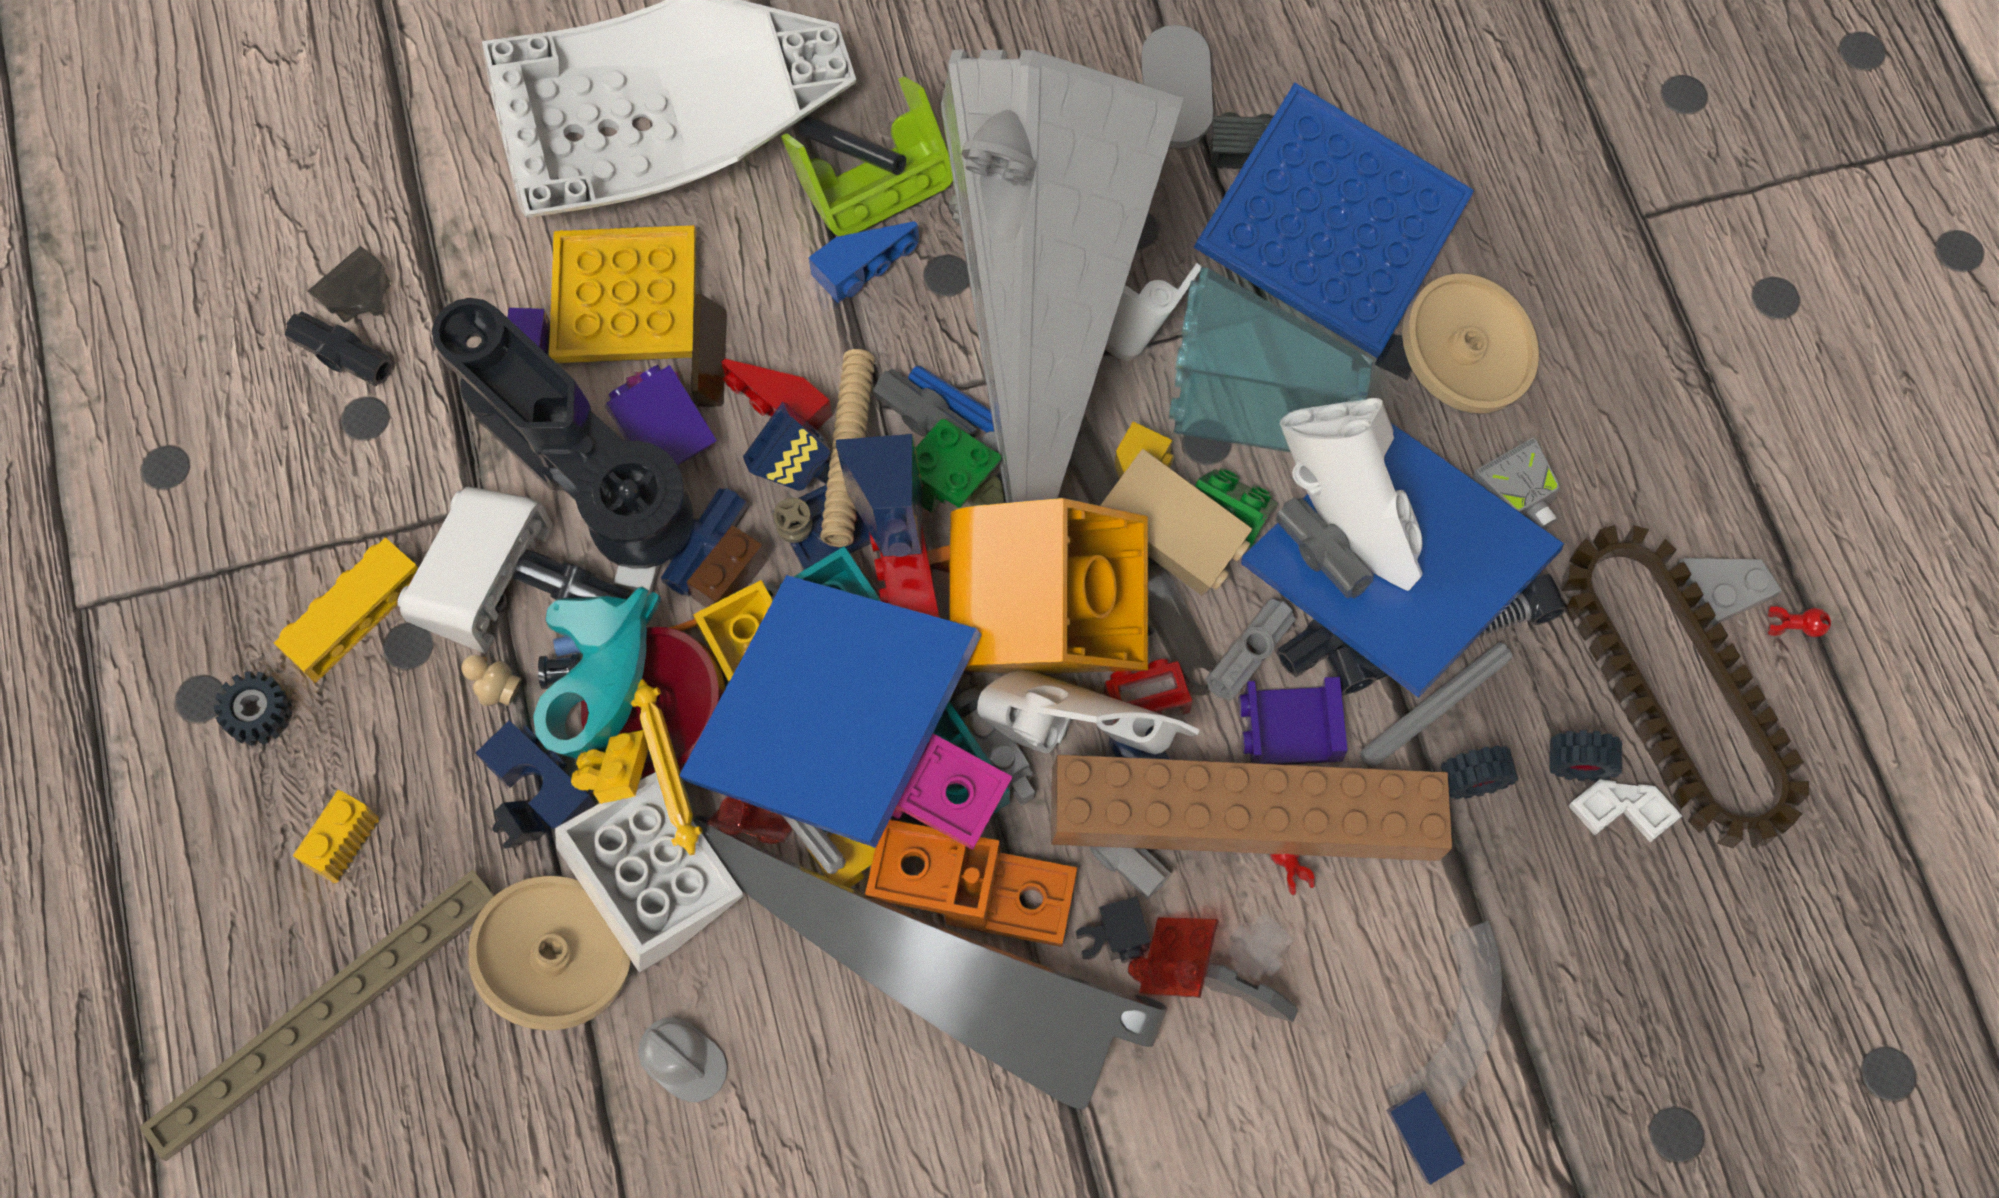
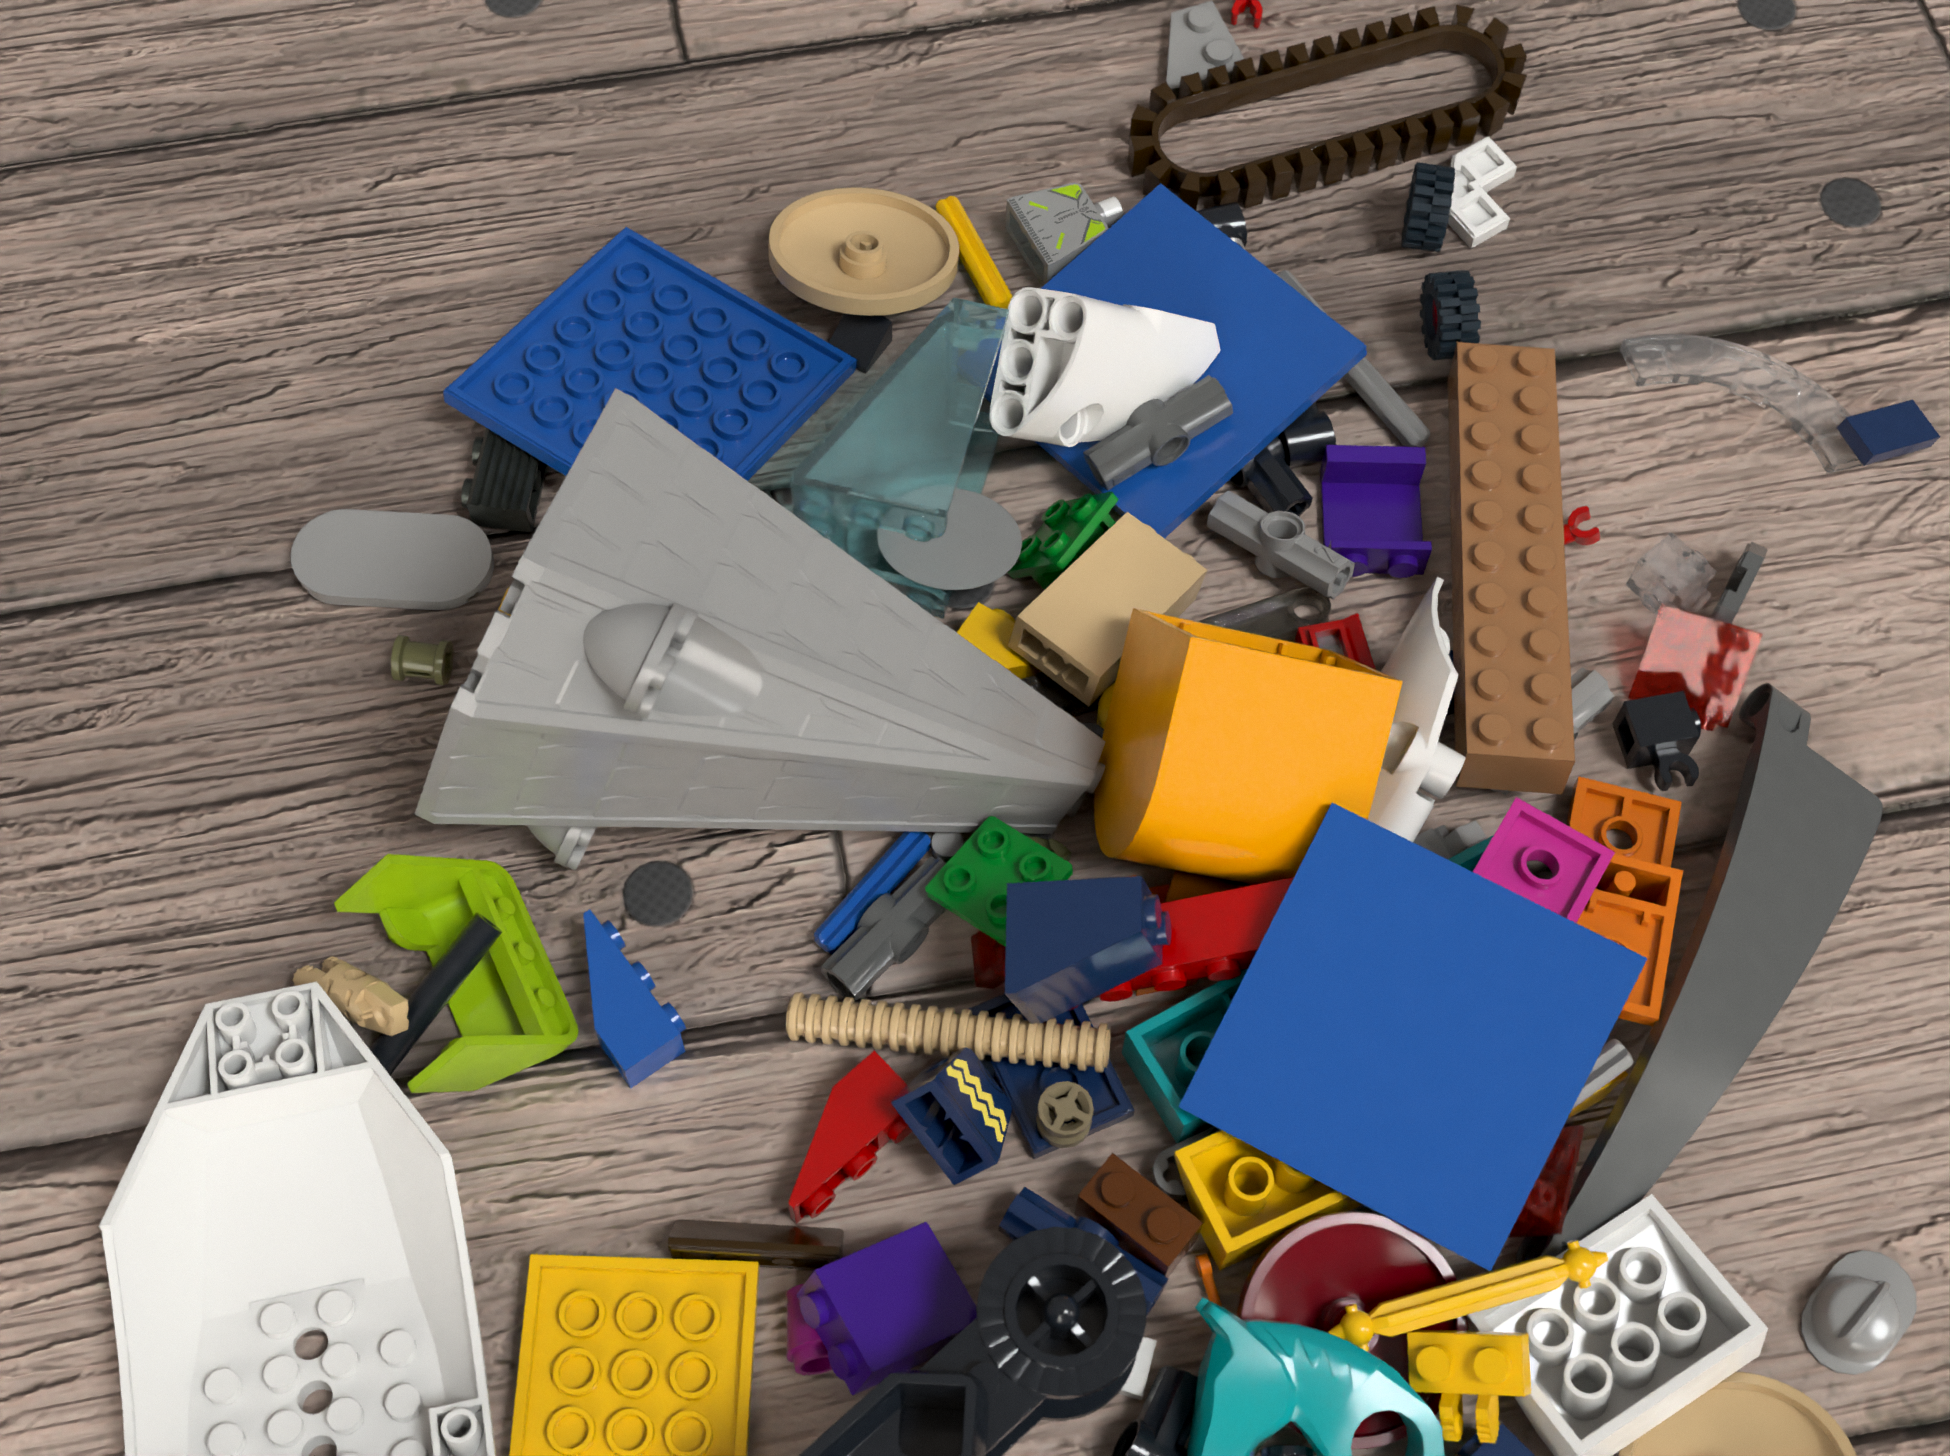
camera: 90 degrees left, 5 degrees down
none -> tan hinge [292,956,409,1036]
none -> light grey sticker [877,487,1022,590]
none -> yellow axle [935,196,1012,314]

